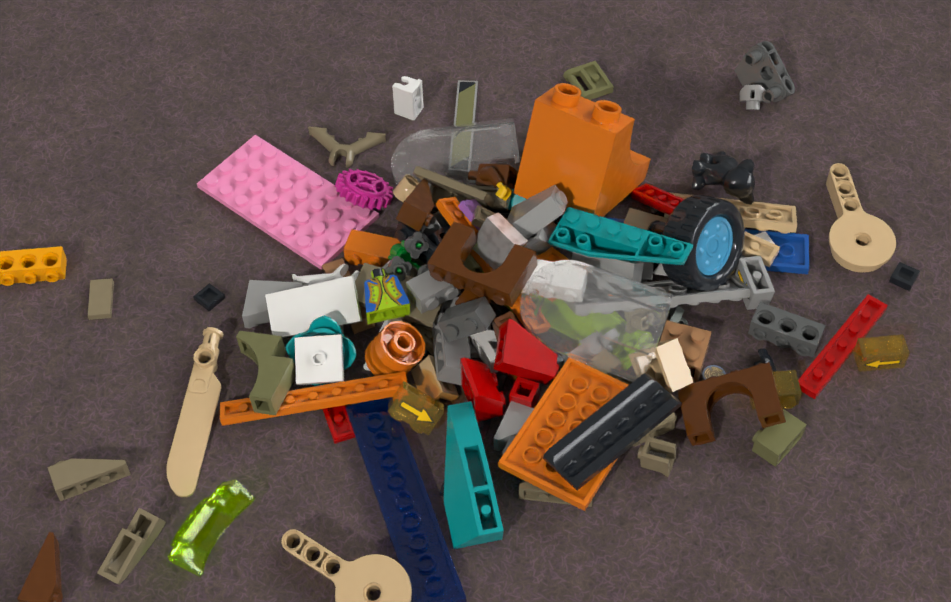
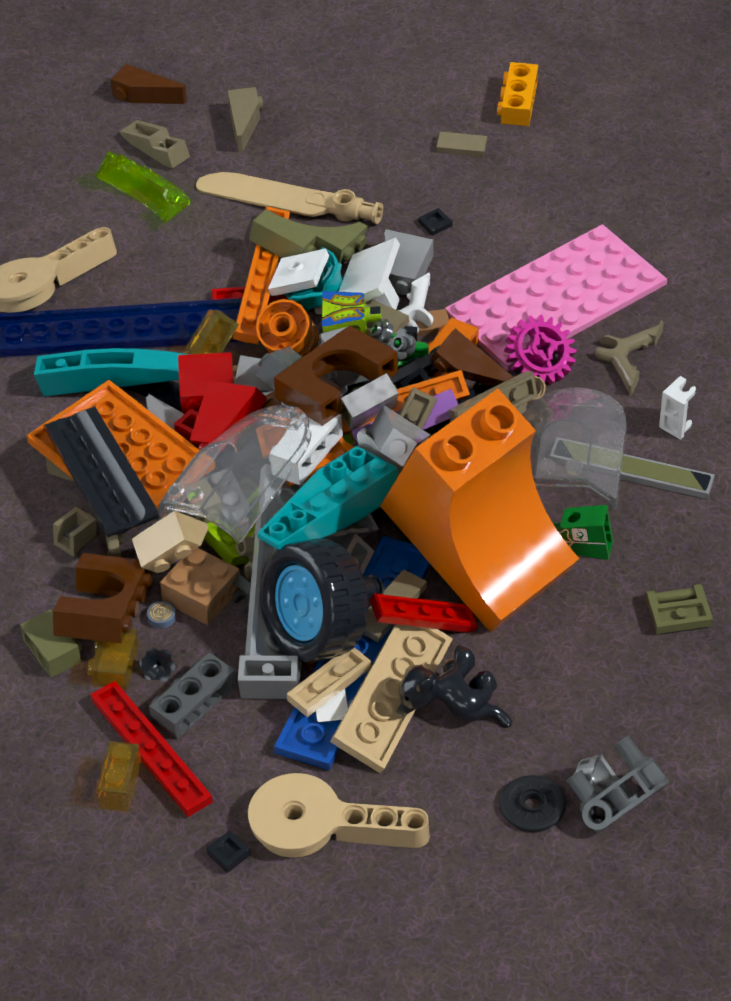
camera: 105 degrees right, 5 degrees down
none -> black wheel [500,775,566,832]

